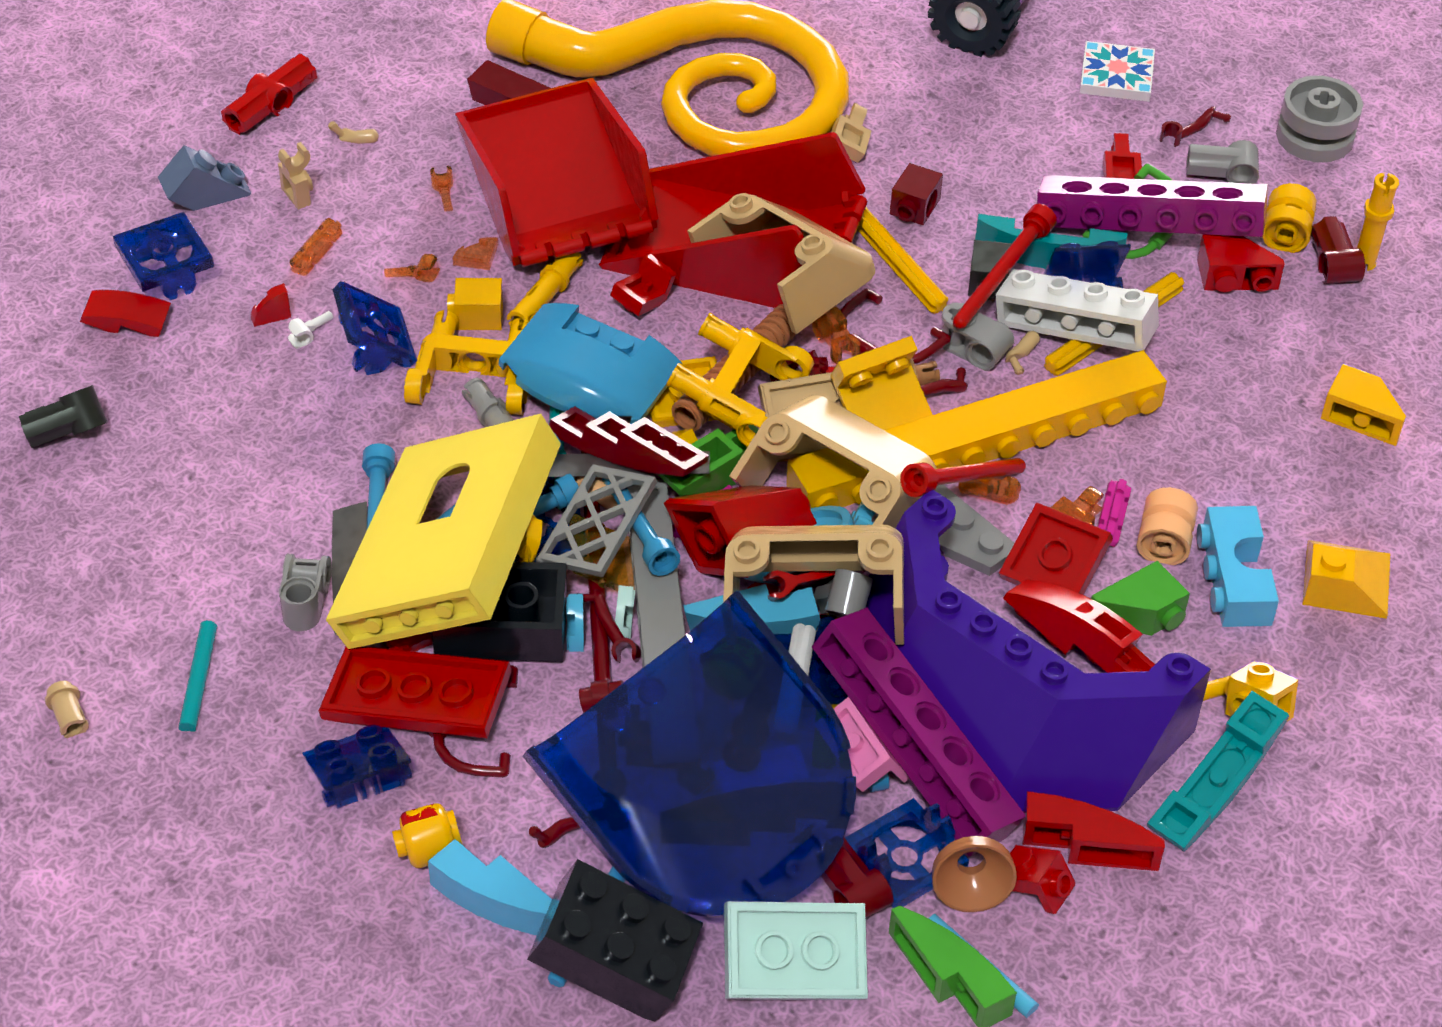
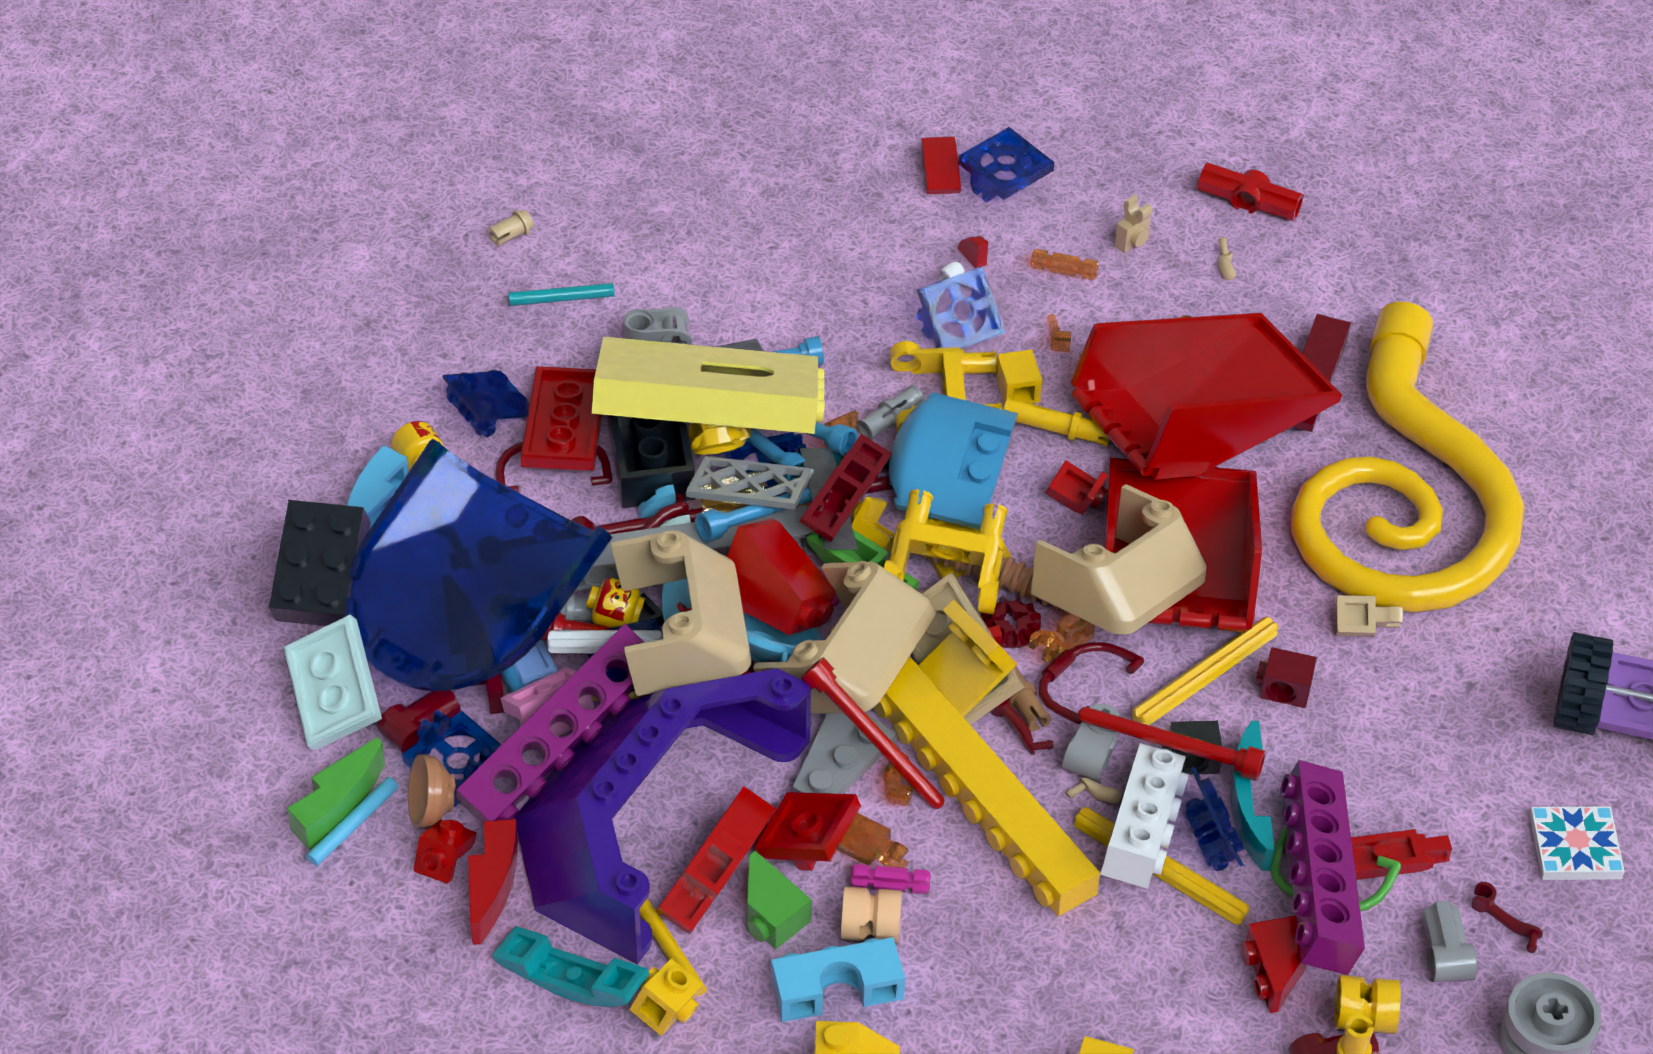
camera: 80 degrees right, 0 degrees up
pearl dark grey piece [19,385,108,448] -> none
sand blue slope [158,145,251,211] -> none

